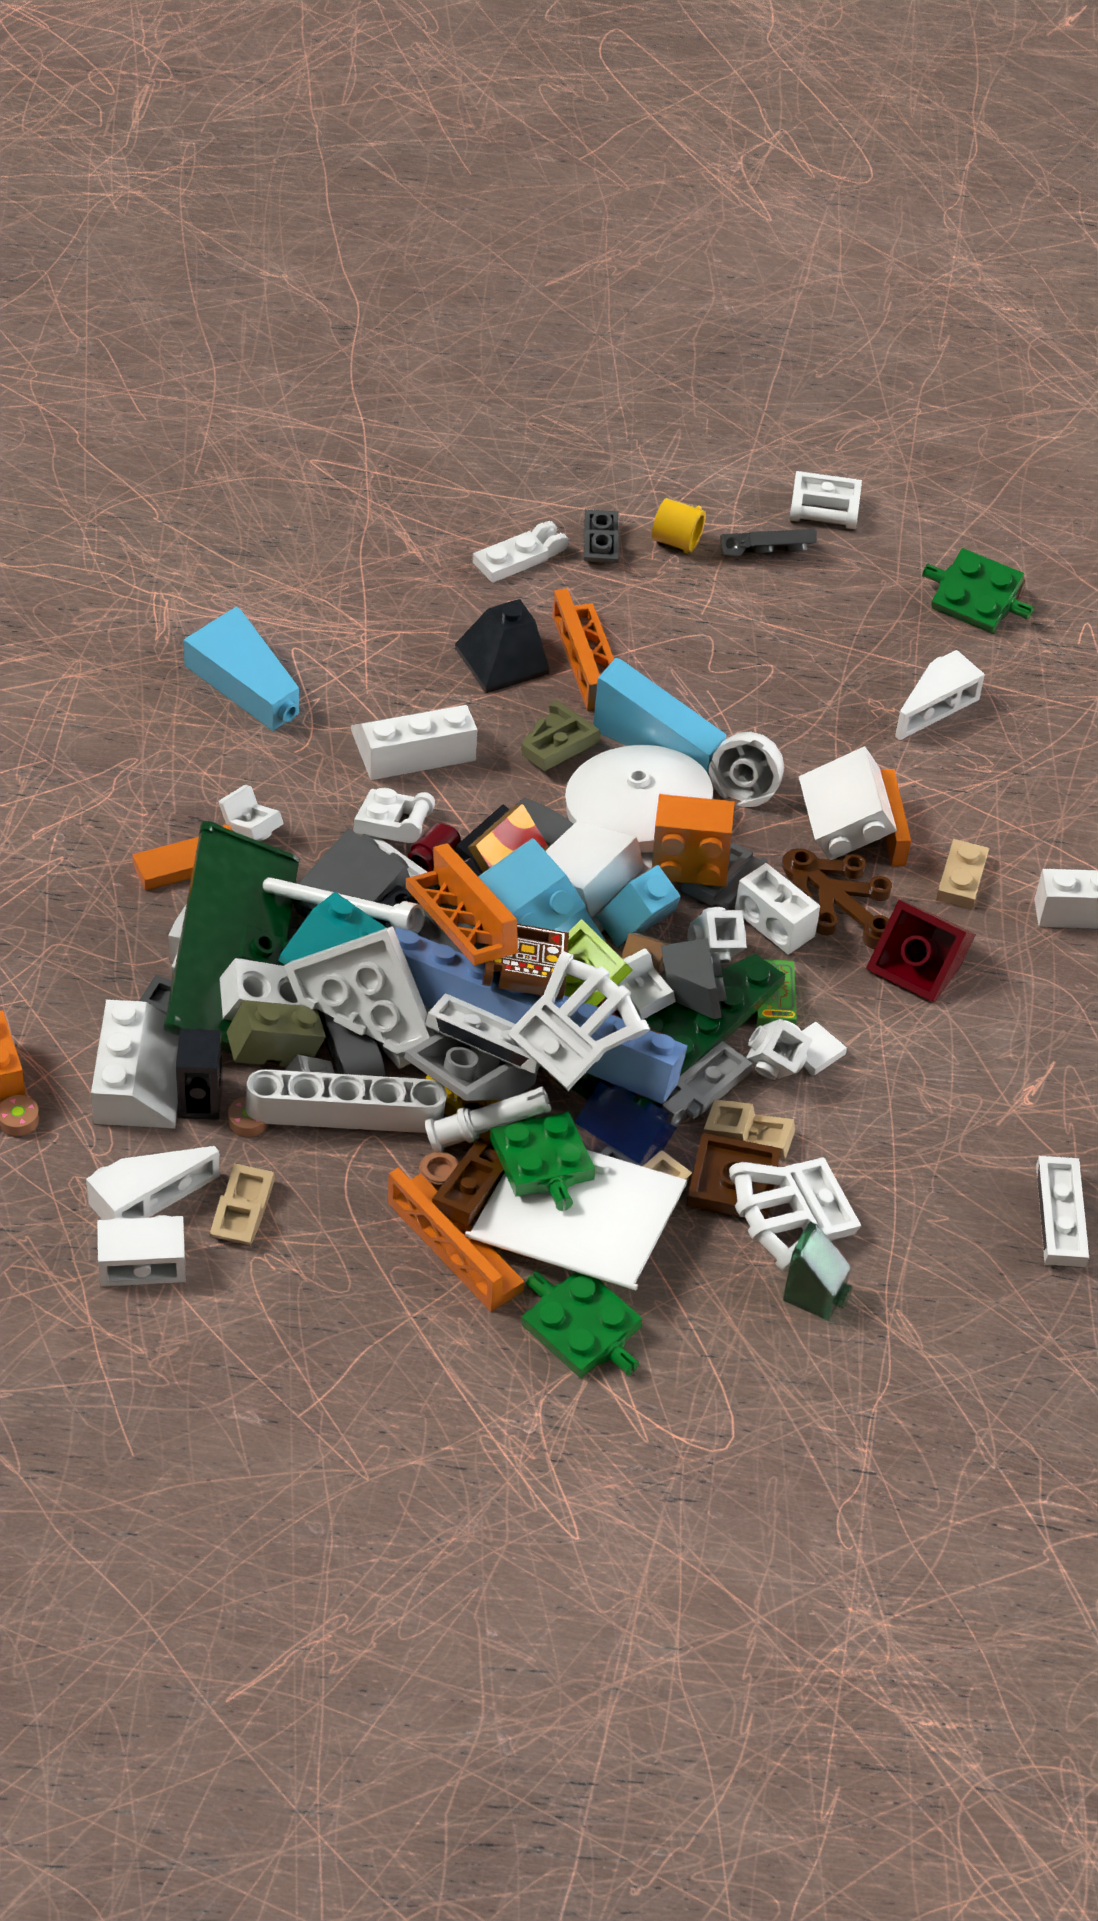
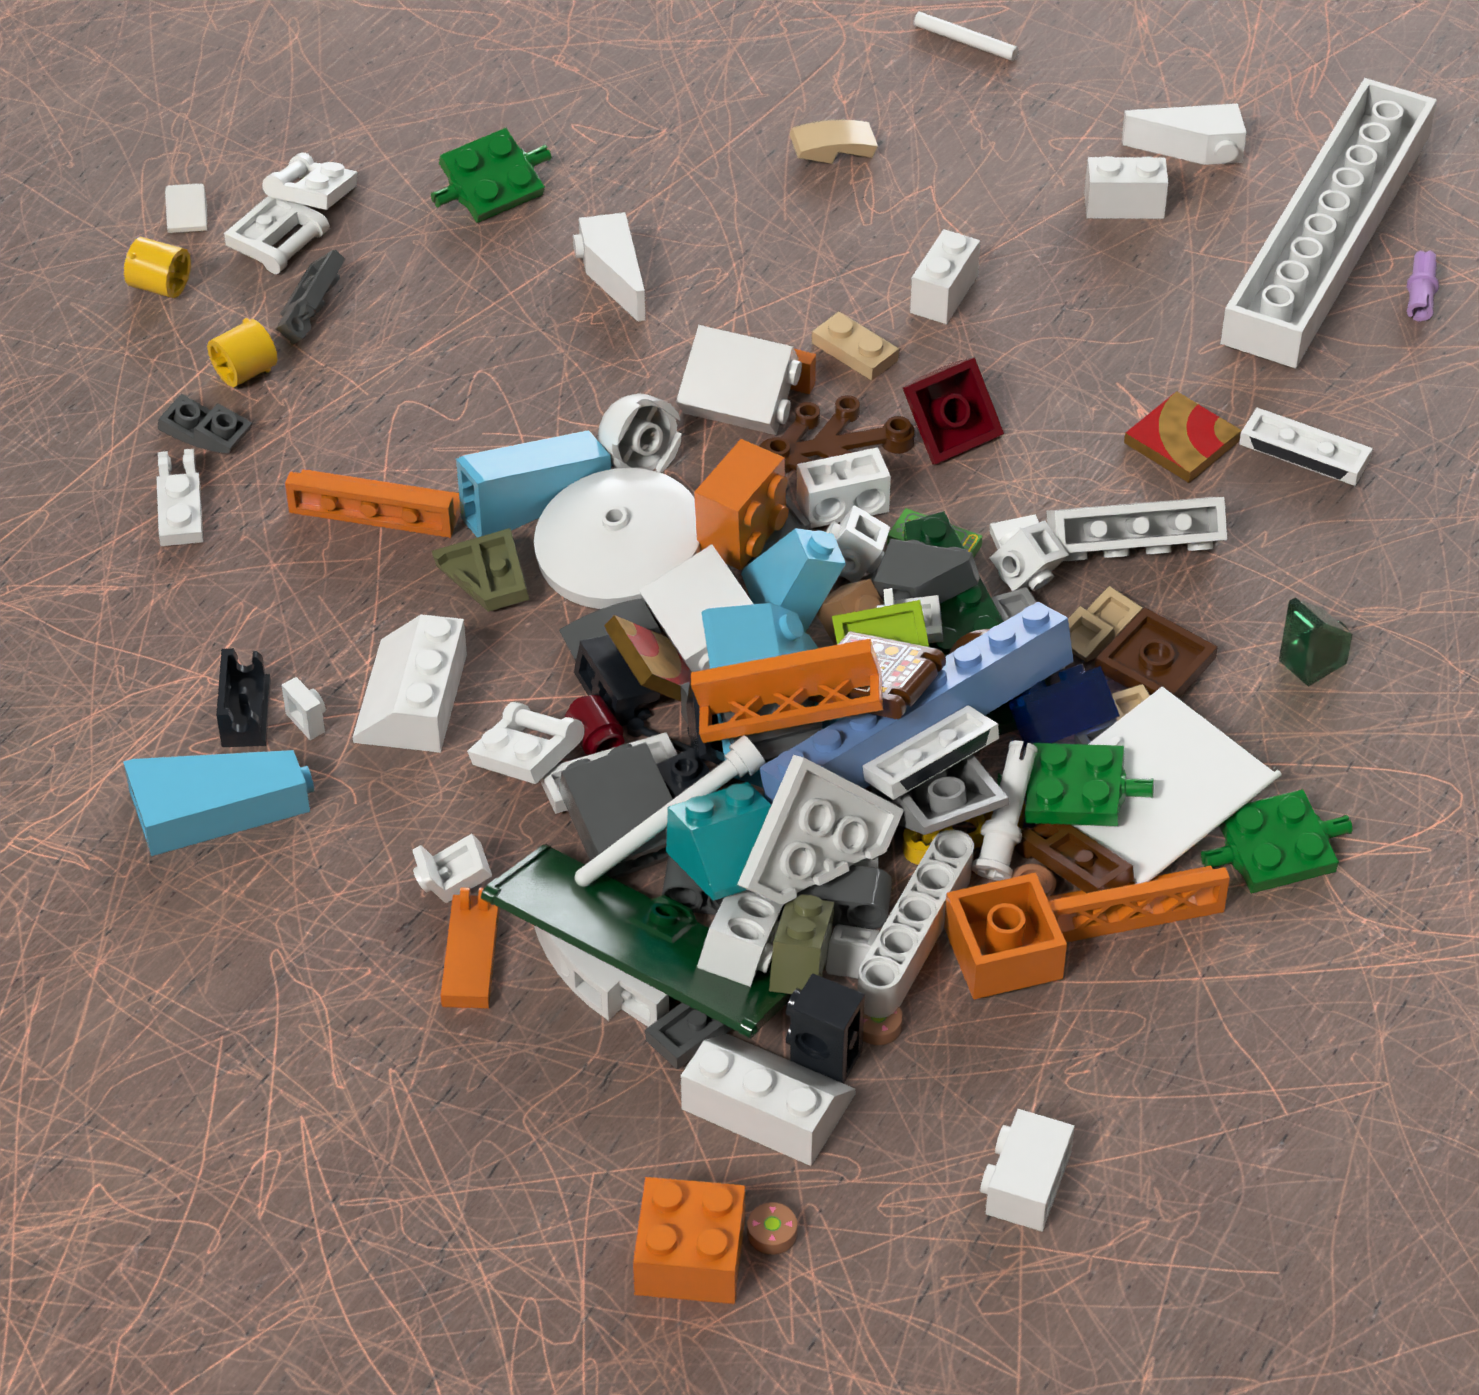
camera: 60 degrees left, 0 degrees up
white slope [86,1146,220,1220] -> none
tan slope [210,1163,275,1245] -> none
black slope [455,599,549,693] -> none
white plate [507,951,650,1091] -> none
white plate [729,1157,861,1271] -> none
none -> yellow piece [124,237,191,298]
none -> white slope [165,184,207,233]
none -> black hinge [216,648,271,747]
none -> white plate [262,153,357,210]
none -> white plate [282,677,326,740]
none -> orange brick [944,872,1067,1000]
none -> white brick [1046,497,1227,561]
none -> pearl gold tile [1124,391,1242,483]

